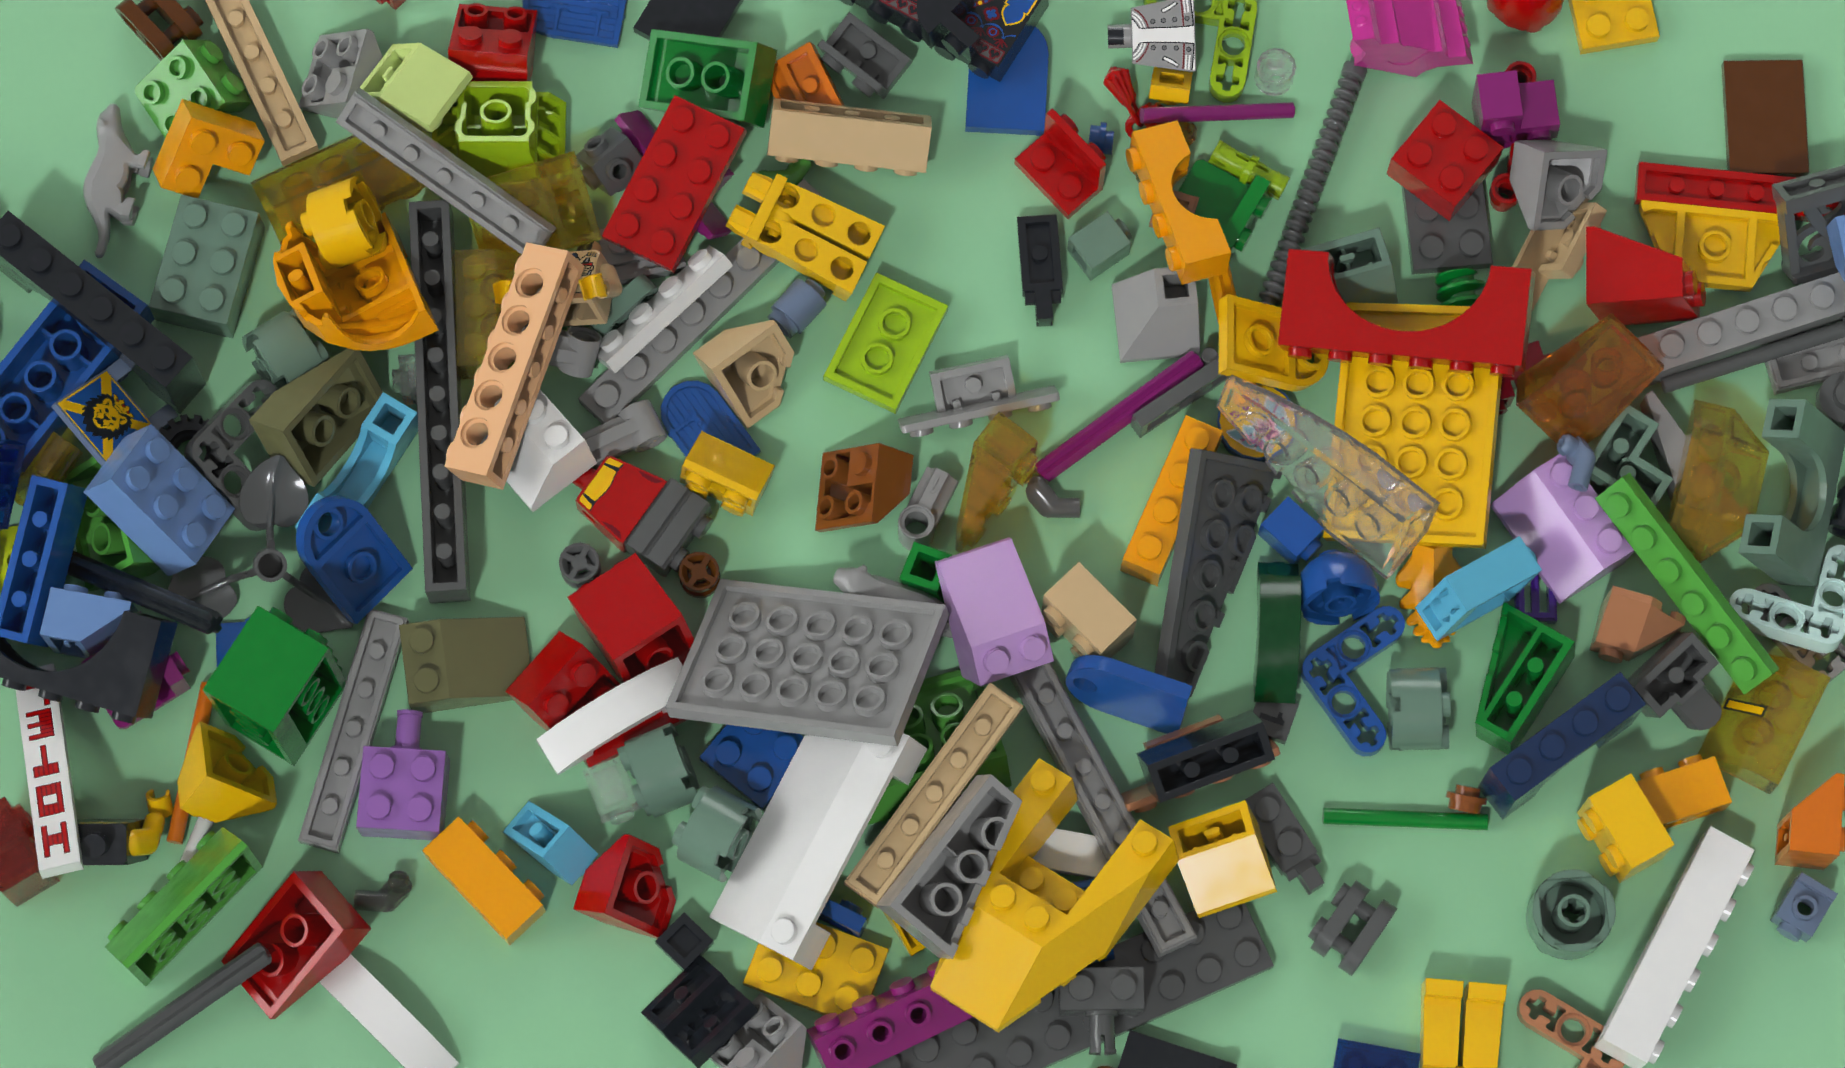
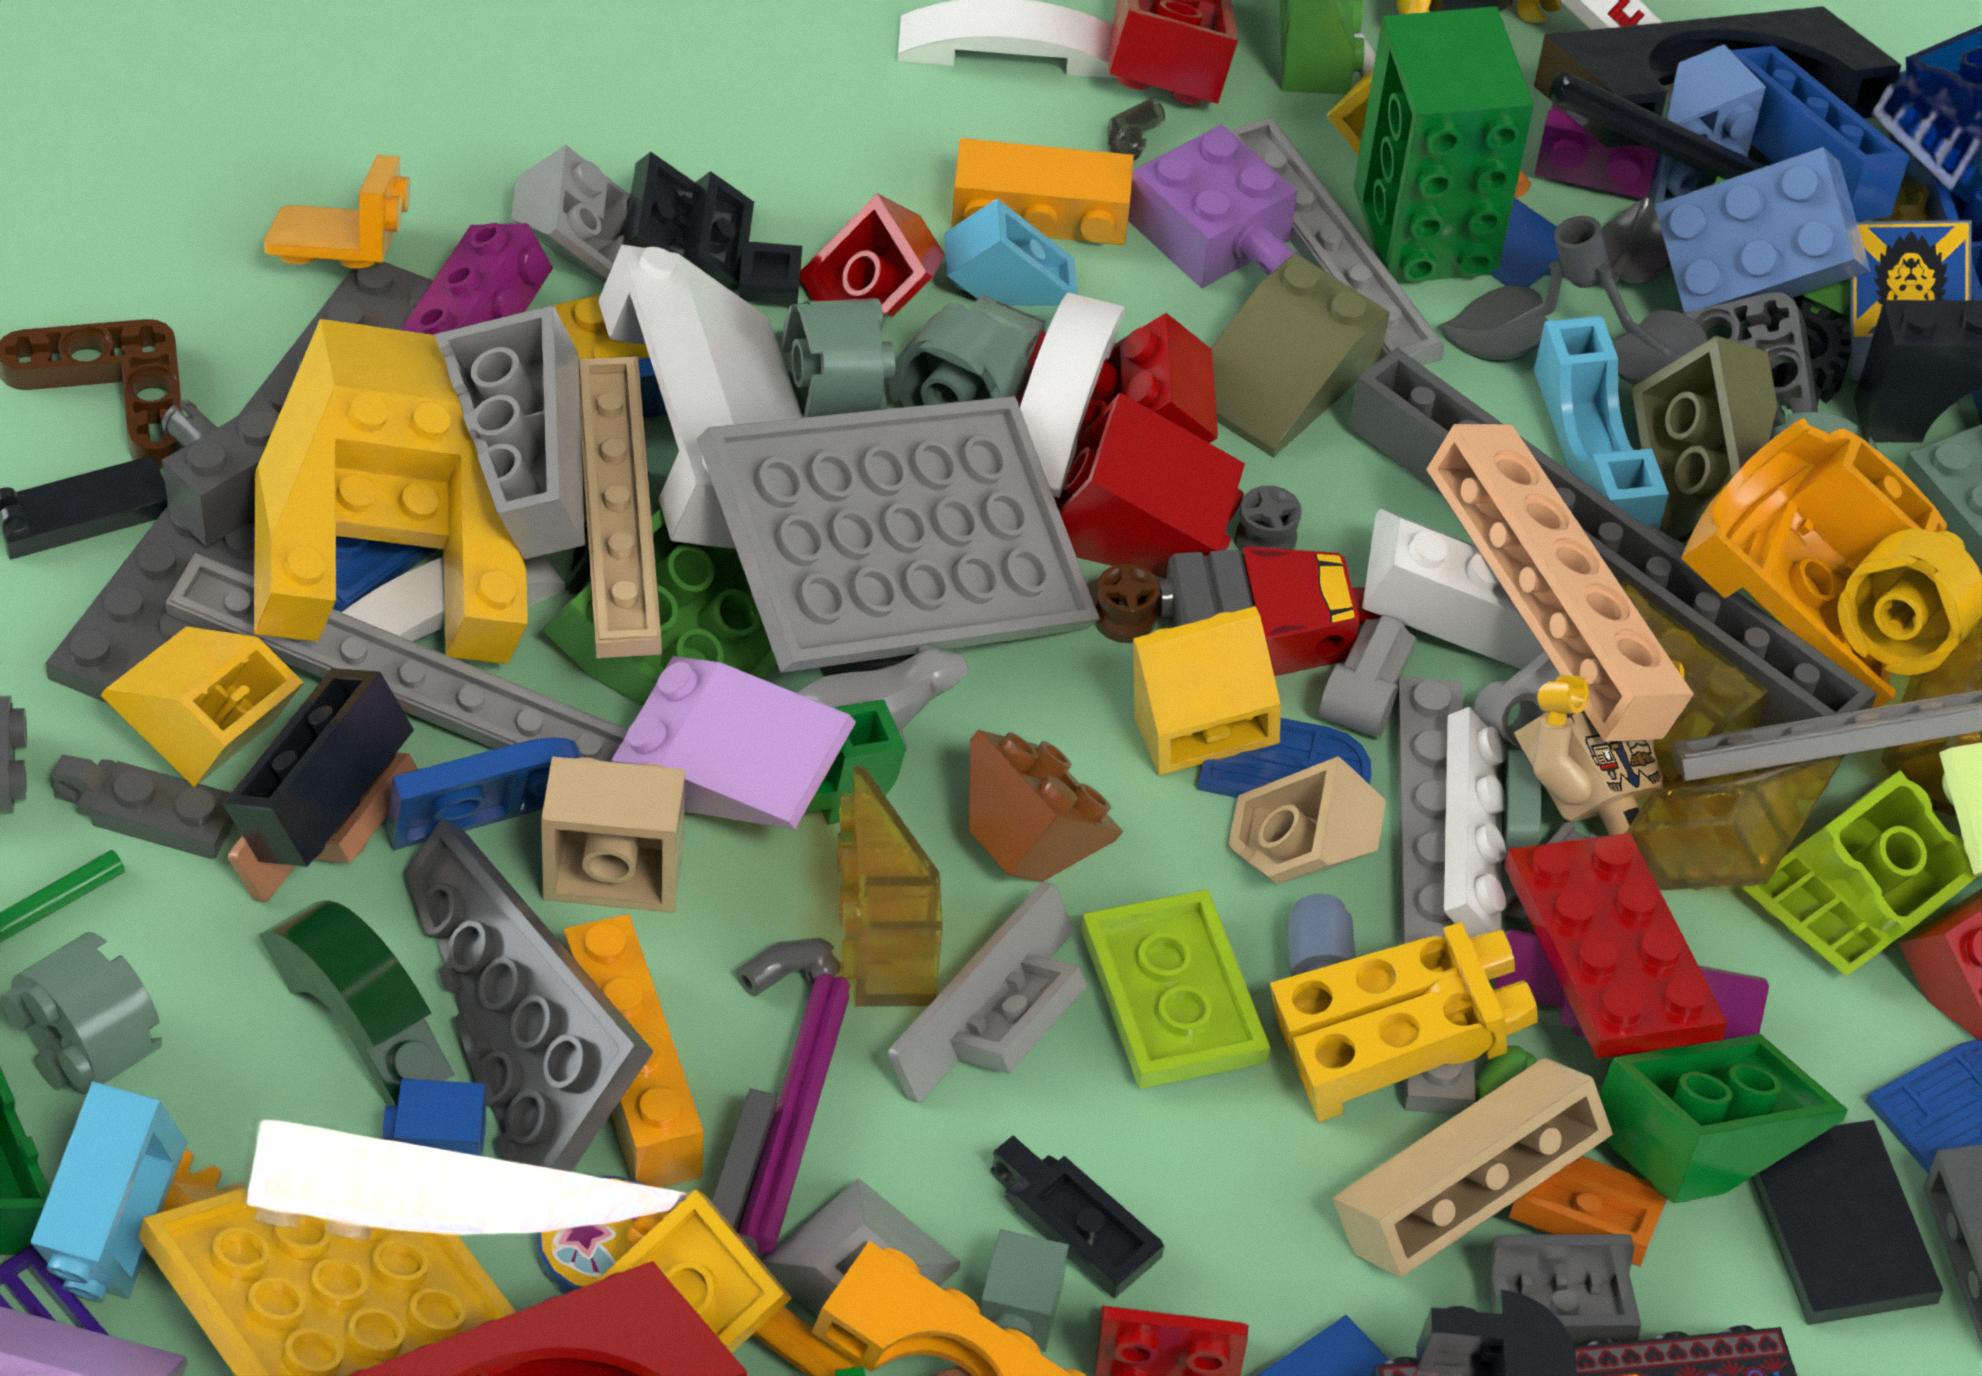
camera: 135 degrees right, 25 degrees down
blue tile [296,496,413,624] -> none
dark grey brick [575,126,642,196] -> none
light grey piece [898,467,958,550] -> none
dark grey tile [1253,702,1299,745] -> none
blue cylinder [1300,549,1380,625] -> none
blue beam [1301,606,1405,756] -> none

